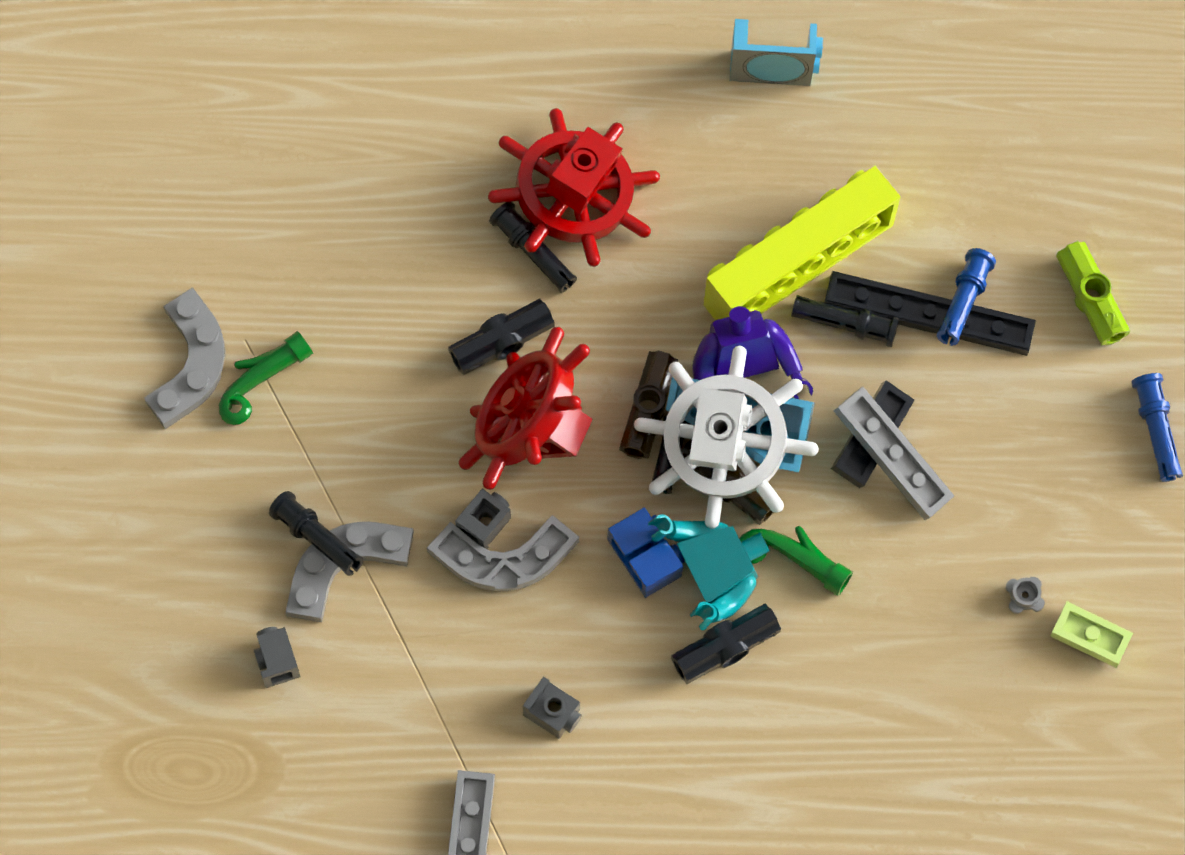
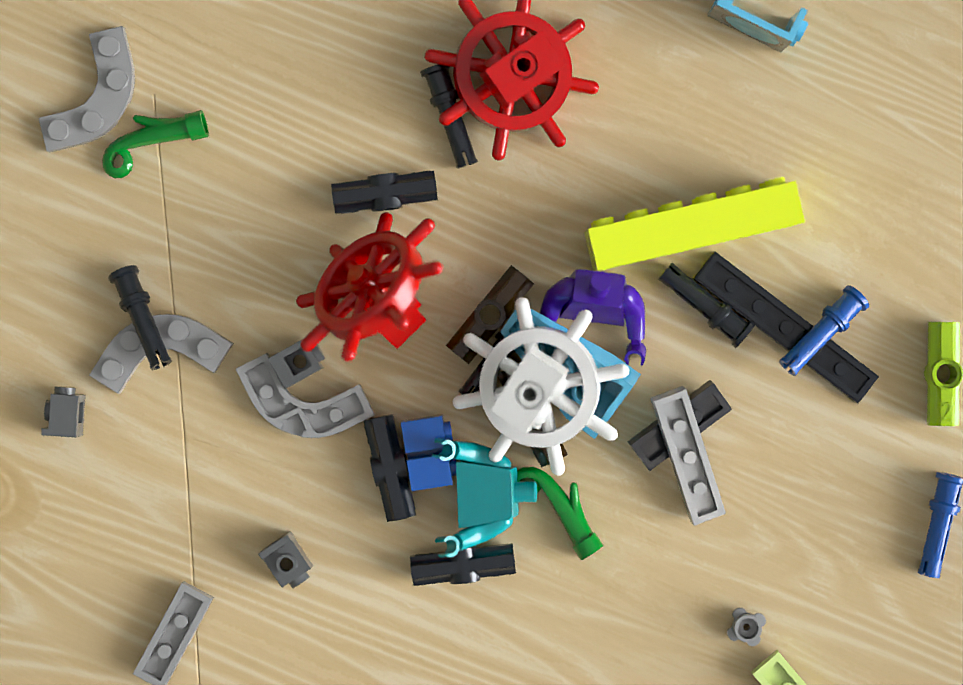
camera: 20 degrees right, 20 degrees up
none -> black piece [364,414,416,522]

